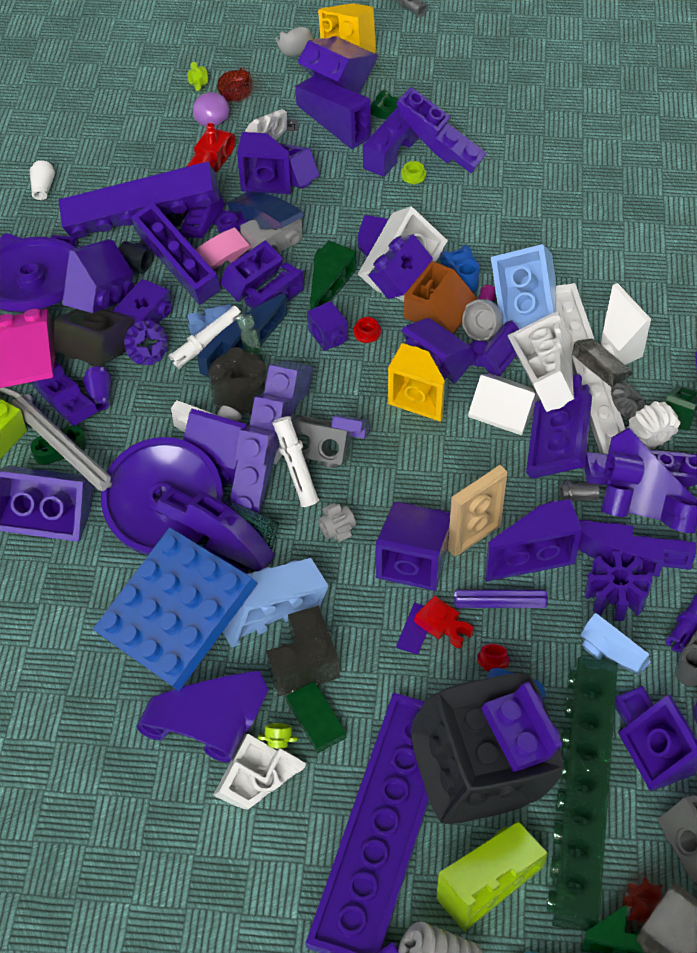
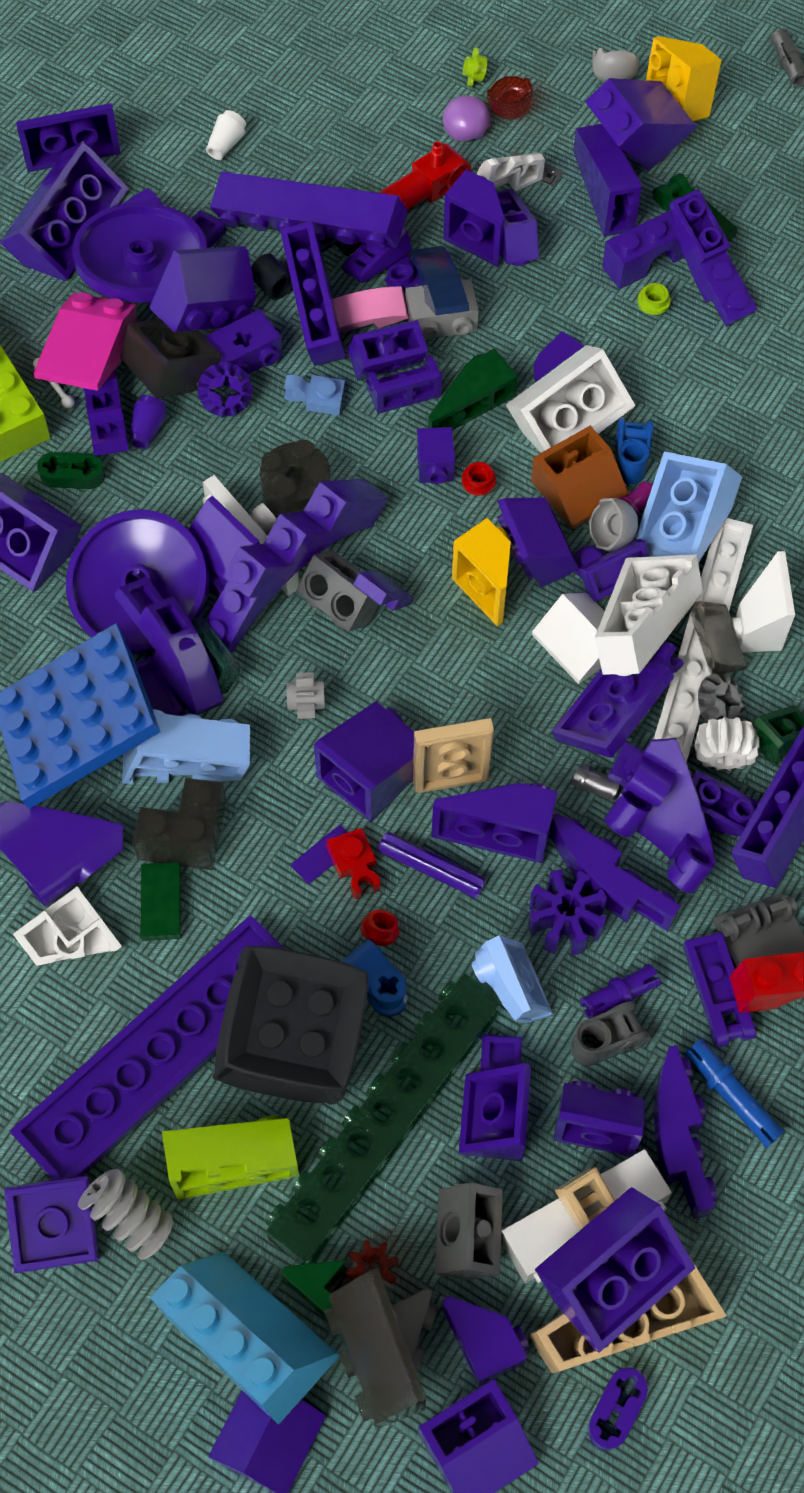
camera: 25 degrees right, 10 degrees up
light grey axle [11,396,112,491] -> none
white pin [168,306,243,369] -> none
dark blue slope [197,294,288,378] -> none
clear green axle [237,314,264,369] -> none
lime plate [258,723,298,748] -> none
white pin [272,416,319,507] -> none
dark purple brick [368,234,433,299] -> none
dark purple bracket [481,682,562,772] -> none

